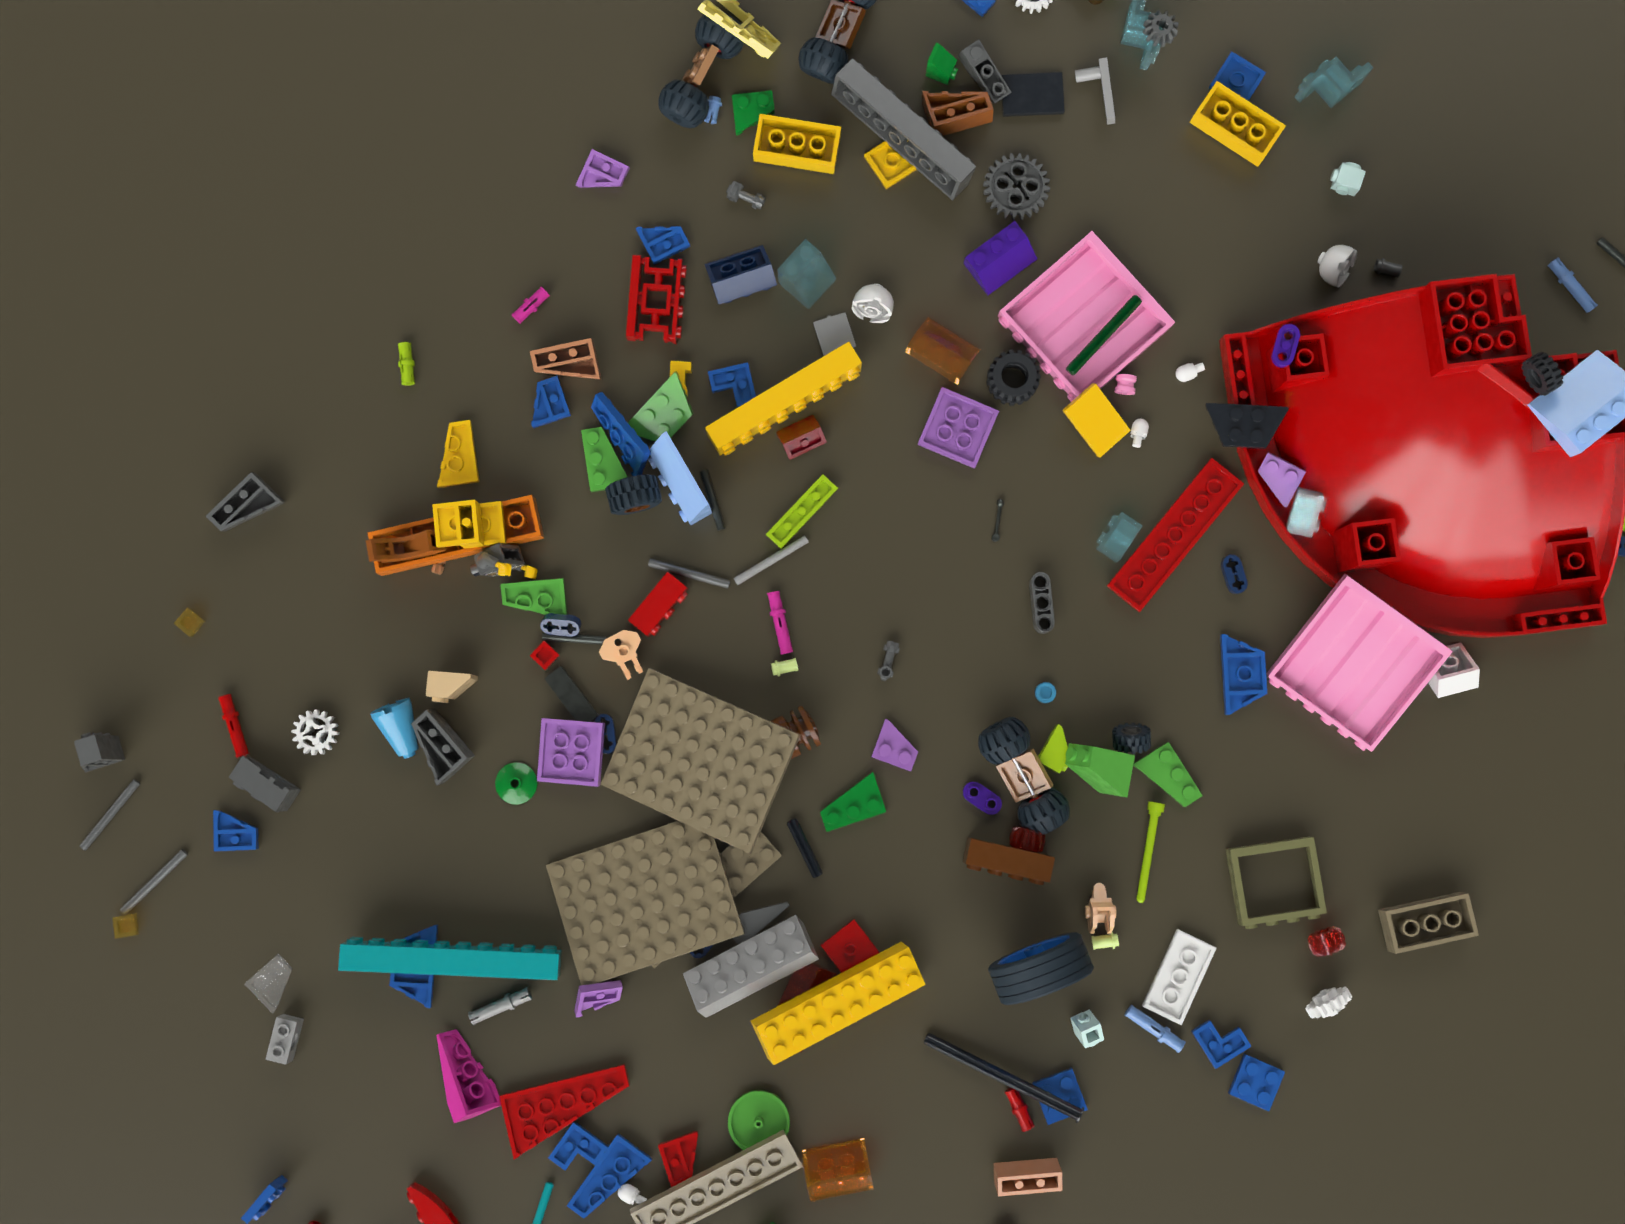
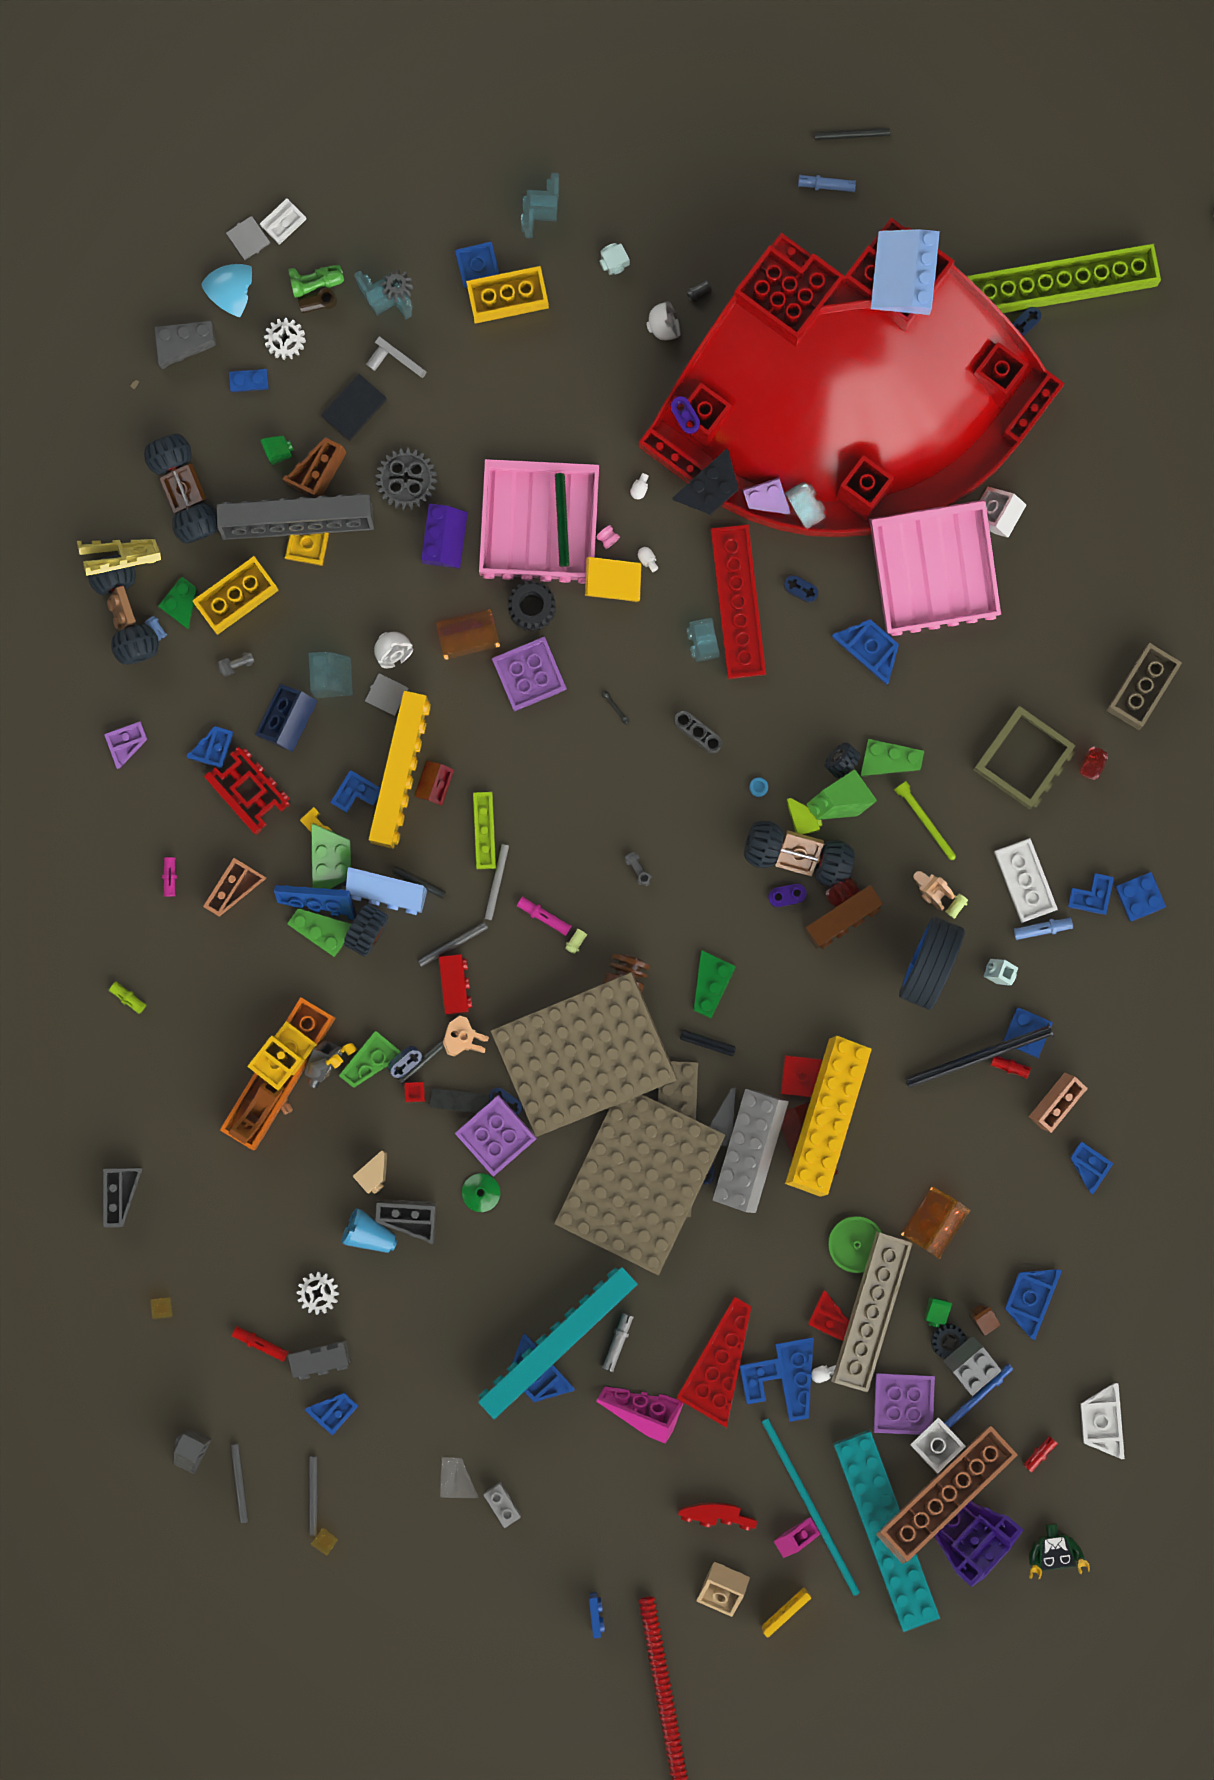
camera: 45 degrees left, 0 degrees up
yellow wing [437,420,479,488] -> none
blue wing [531,376,571,429] -> none
medium lavender wing [574,980,623,1017] -> none
medium lavender wing [871,719,918,771] -> none
dark grey slope [957,39,1012,104] -> none
white gear [1305,987,1352,1019] -> none
black tyre [1521,352,1564,396] -> none

